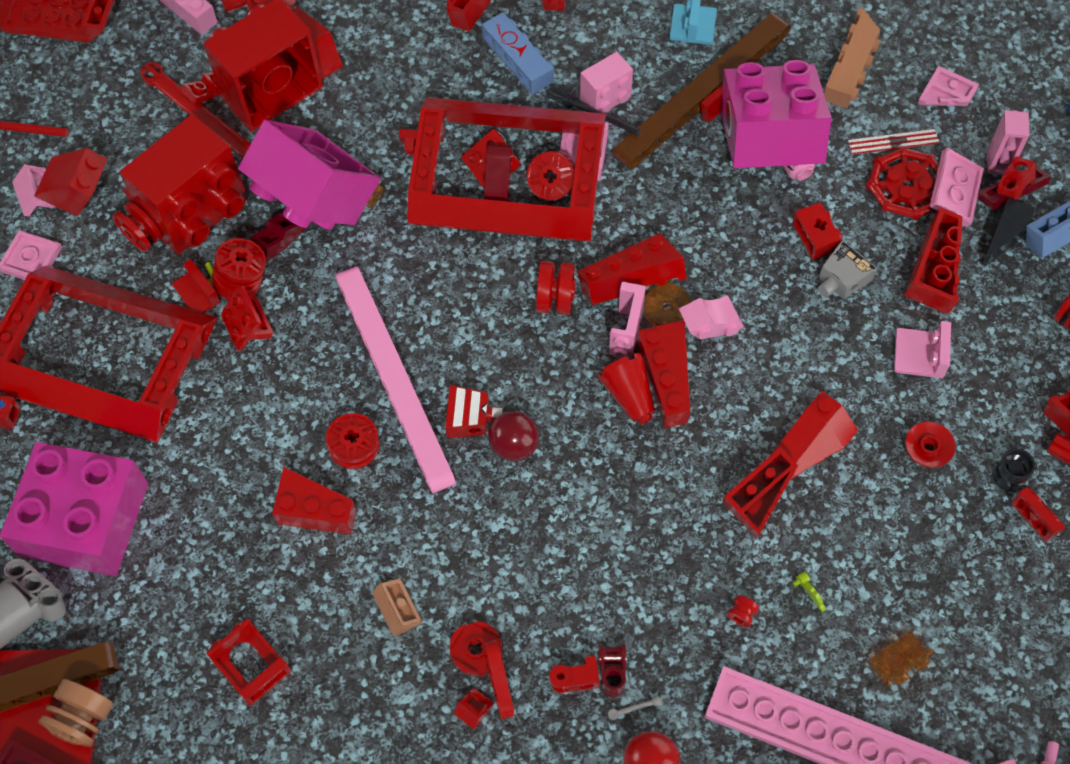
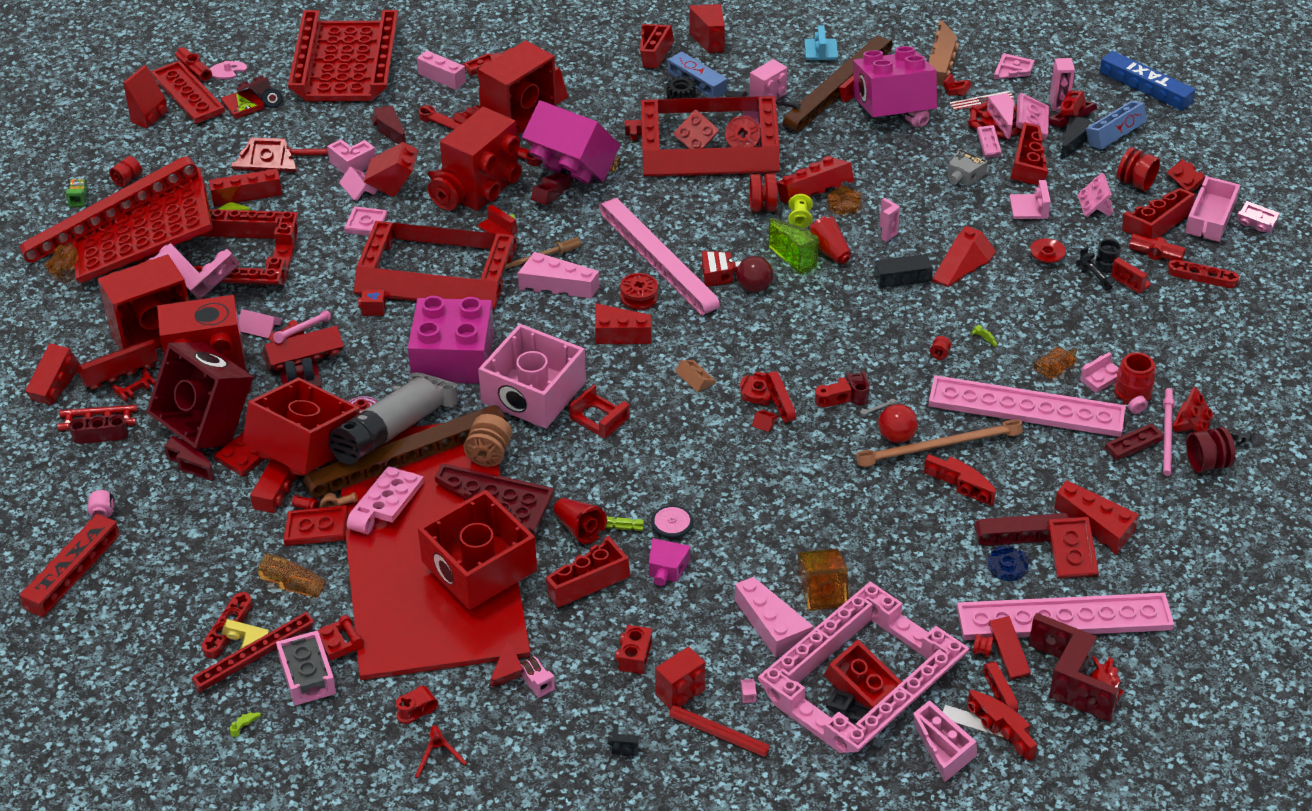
camera: 10 degrees left, 20 degrees down
red wheel [211,238,266,300] -> none
red bracket [221,285,274,351] -> none
dark red beam [484,145,512,202] -> none
bright pink panel [609,282,646,359] -> none
red wedge [637,320,690,429] -> none
bright pink brick [679,295,744,339] -> none
red wedge [722,447,798,540] -> none
red brick [792,202,842,260] -> none
none -> bright pink panel [327,139,376,174]
none -> dark red slope [371,105,406,144]
none -> bright pink brick [478,324,586,429]
none -> medium nougat piece [504,237,581,270]
none -> bright pink wedge [518,252,599,298]
none -> black tyre [666,76,696,99]
none -> clear neon green slope [768,218,819,274]
none -> neon yellow hose [788,194,813,229]
none -> black brick [874,254,933,288]
none -> bright pink panel [879,198,900,242]
none -> red bracket [943,74,972,96]
none -> bright pink plate [977,125,1002,158]
none -> bright pink slope [987,93,1015,139]
none -> black bar [1076,246,1115,291]
none -> bright pink bracket [1078,173,1114,217]
none -> bright pink bracket [1080,352,1119,393]
none -> red piece [1114,352,1156,405]

